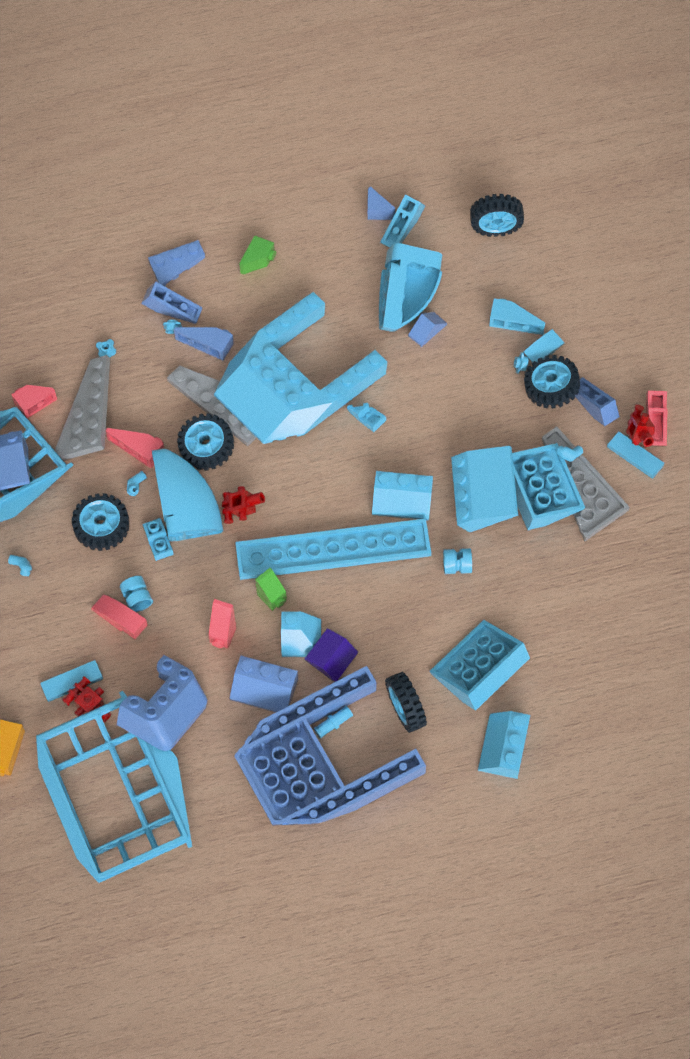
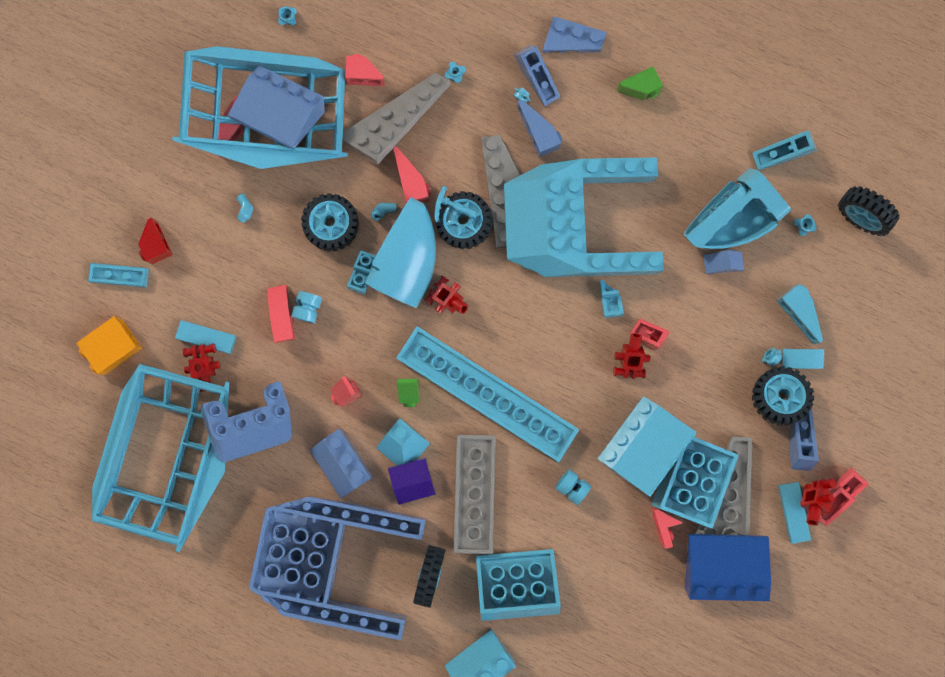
camera: 40 degrees right, 20 degrees up
medium azure pin [313,706,353,739] -> none
medium blue slope [367,187,395,220] -> none
medium azure slope [372,471,433,520] -> none
medium azure arm [556,446,583,461] -> none
none -> medium azure piece [435,186,477,223]
none -> light grey plate [454,435,496,554]
none -> red piece [613,333,651,379]
none -> coral slope [630,319,670,351]
none -> coral slope [651,508,682,549]
none -> blue slope [685,534,771,601]
none -> medium azure plate [794,214,817,236]

